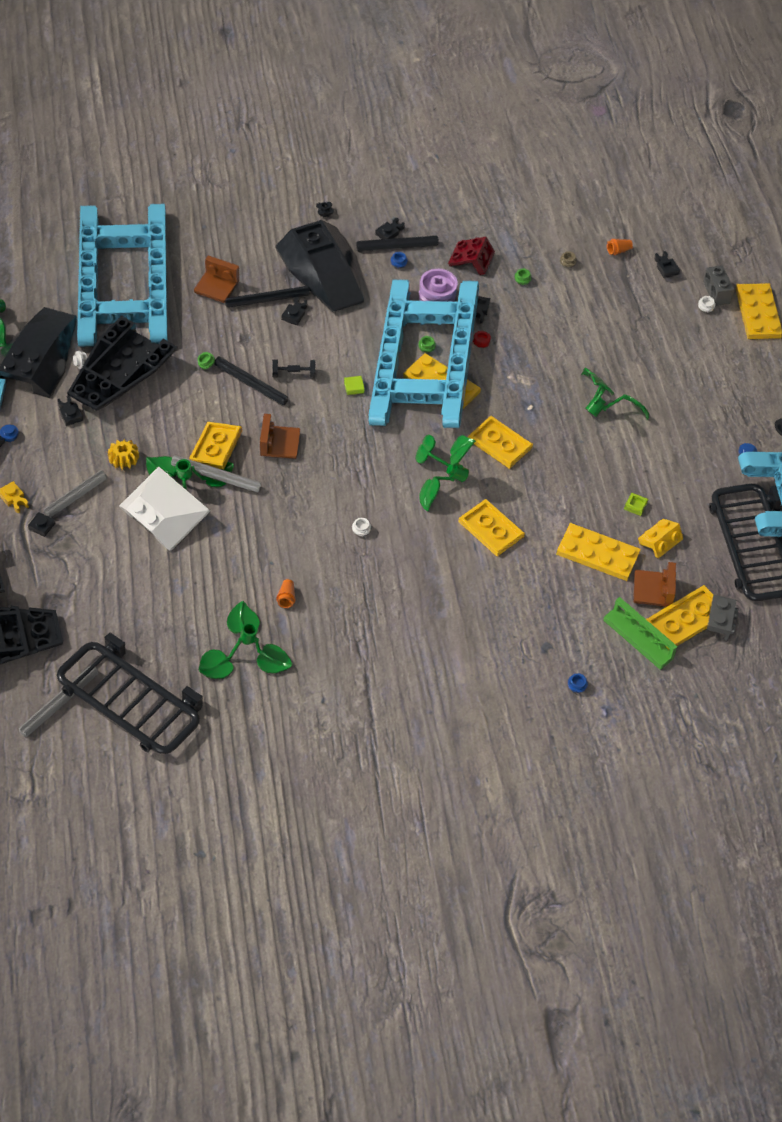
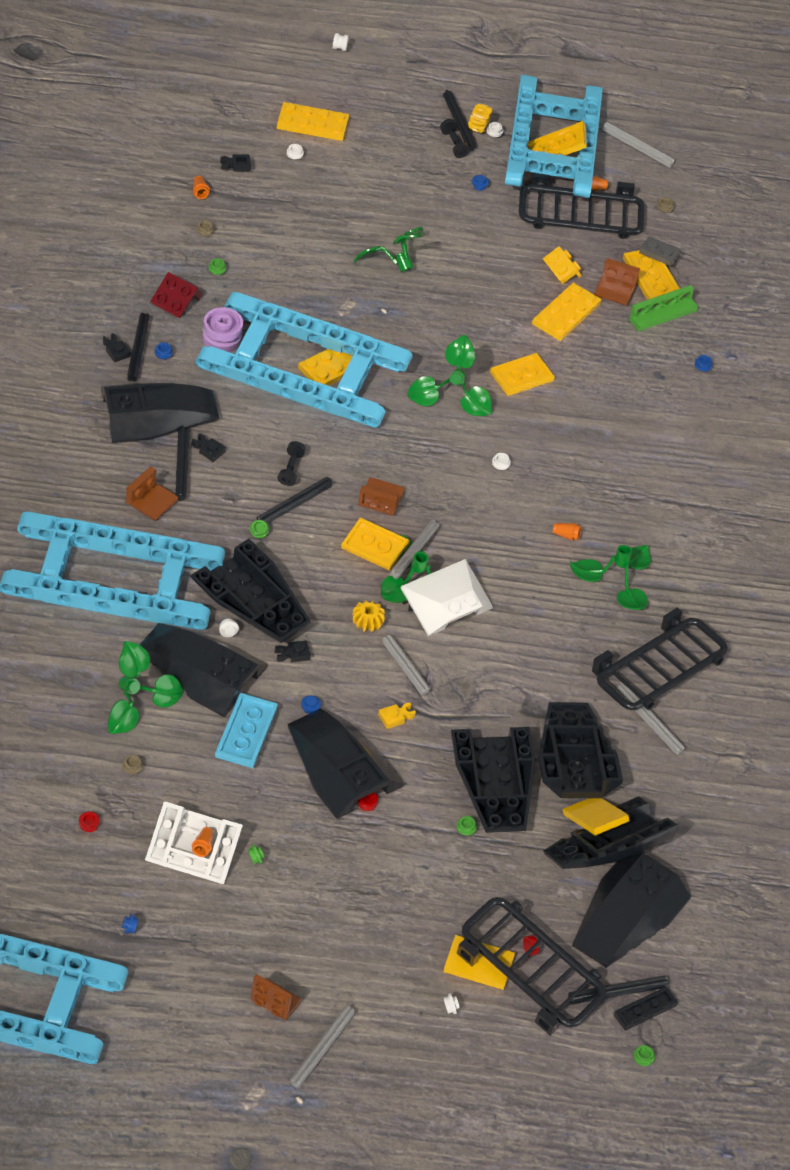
camera: 80 degrees left, 5 degrees down
black plate [28,512,55,537] -> none
black plate [316,202,334,217] -> none
lime tile [344,376,365,395] -> none
bright green plate [418,336,436,352] -> none
yellow tile [468,416,533,469] -> none
lime tile [624,492,649,516] -> none
dark grey brick [703,265,734,306] -> none

